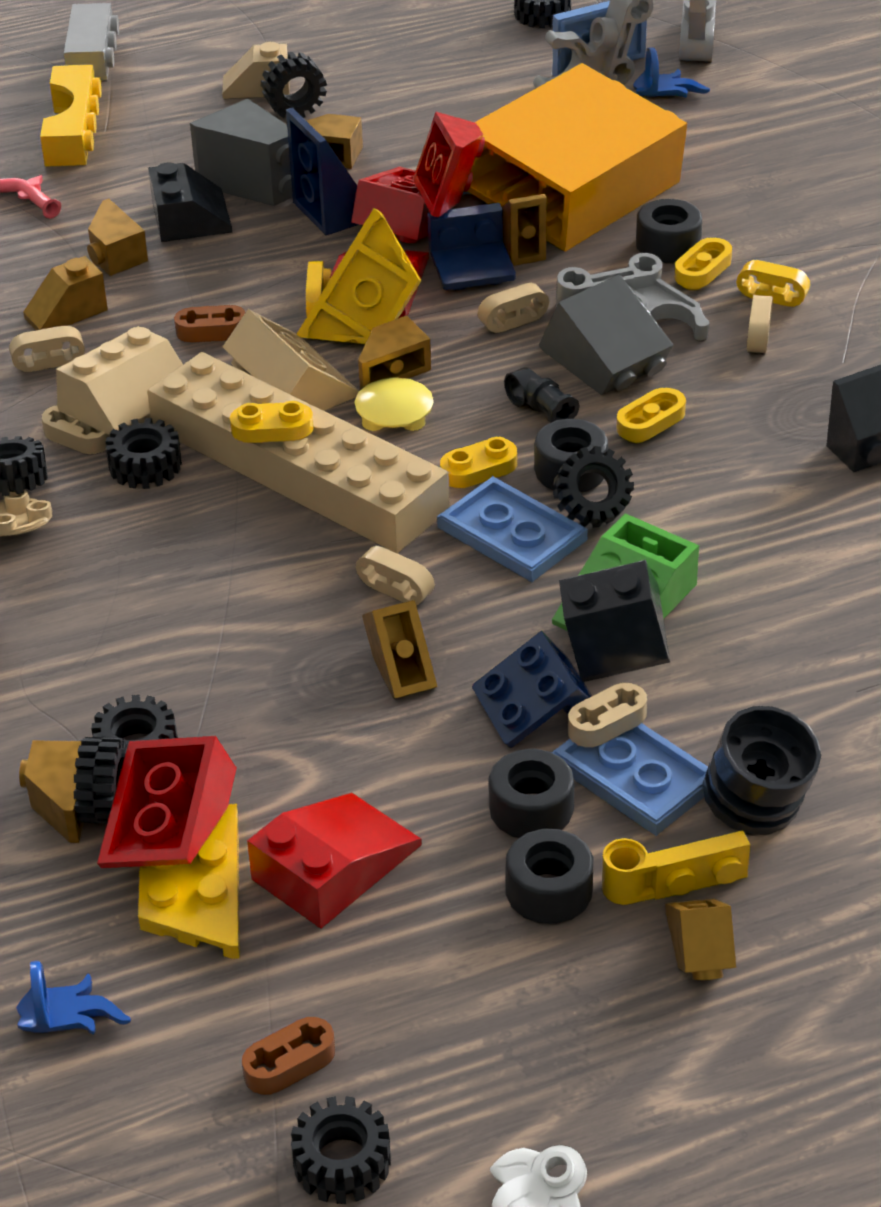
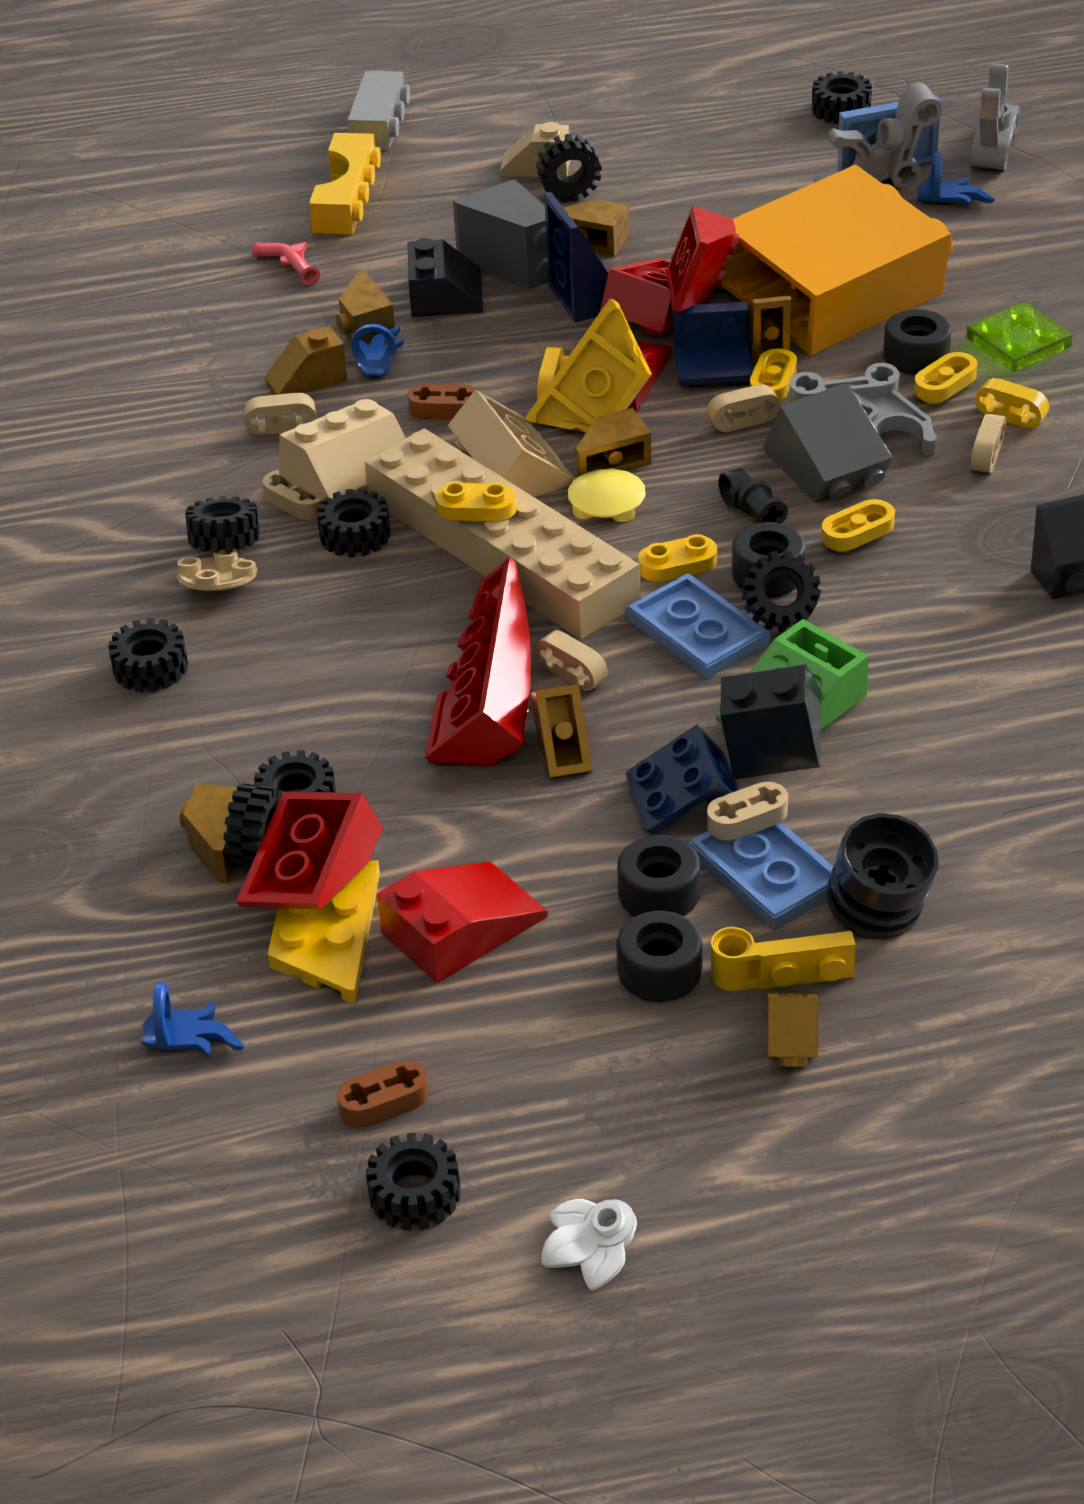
camera: 10 degrees right, 0 degrees up
none -> blue piece [351,324,404,378]
none -> red wedge [425,557,531,765]
none -> yellow plate [750,348,797,402]
none -> clear neon green plate [966,301,1073,372]

